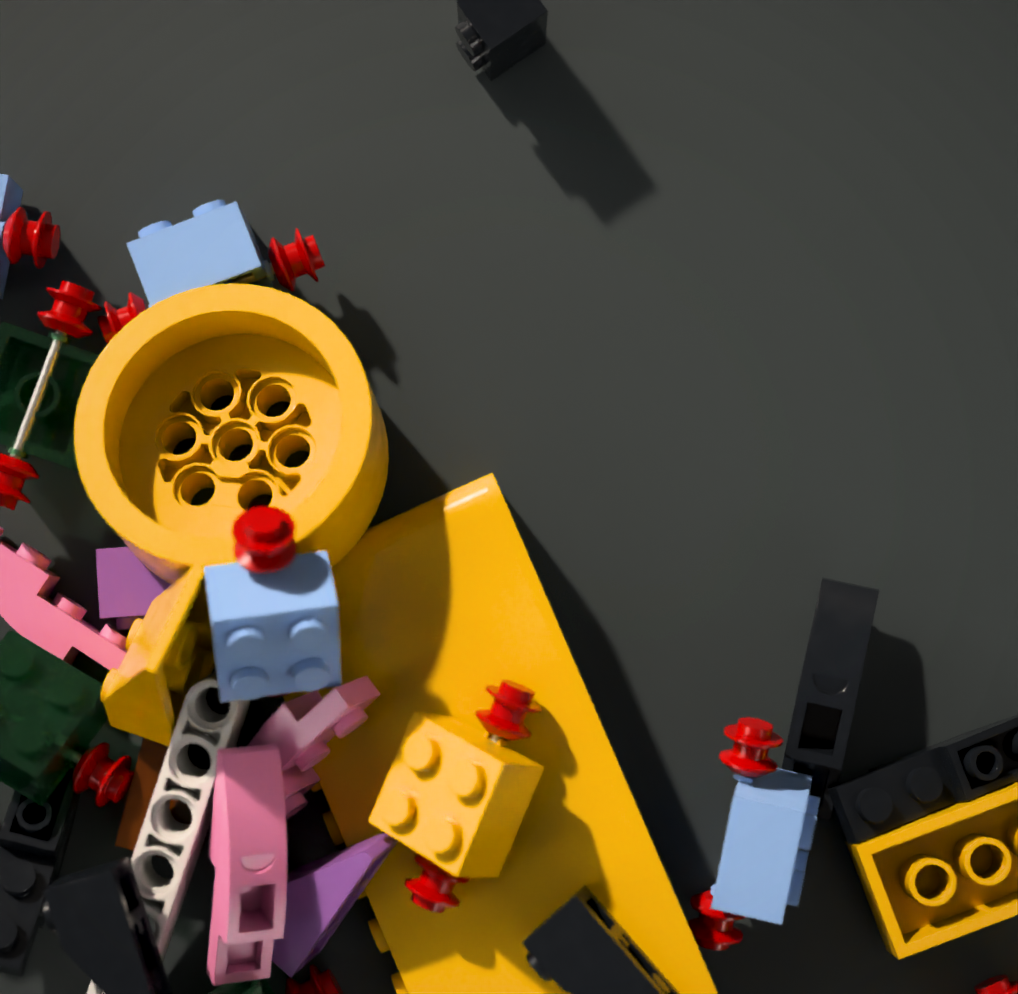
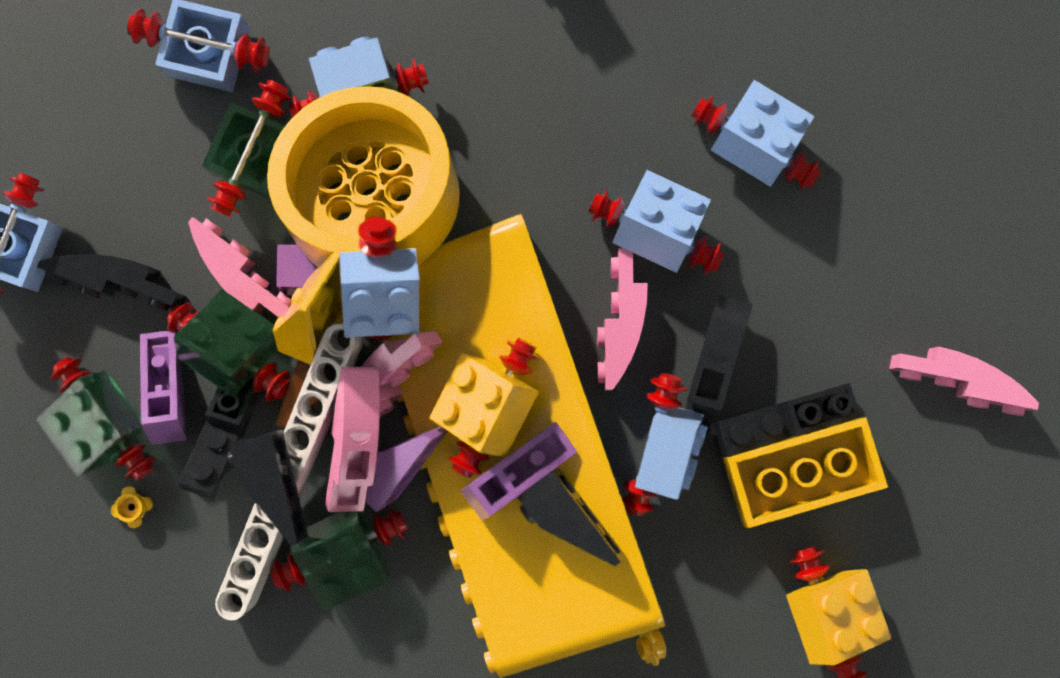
camera: 15 degrees right, 0 degrees up
none -> medium lavender slope [460,422,577,520]
none -> light blue brick [588,170,725,275]
none -> bright pink slope [597,248,648,391]
none -> light blue brick [691,80,822,191]

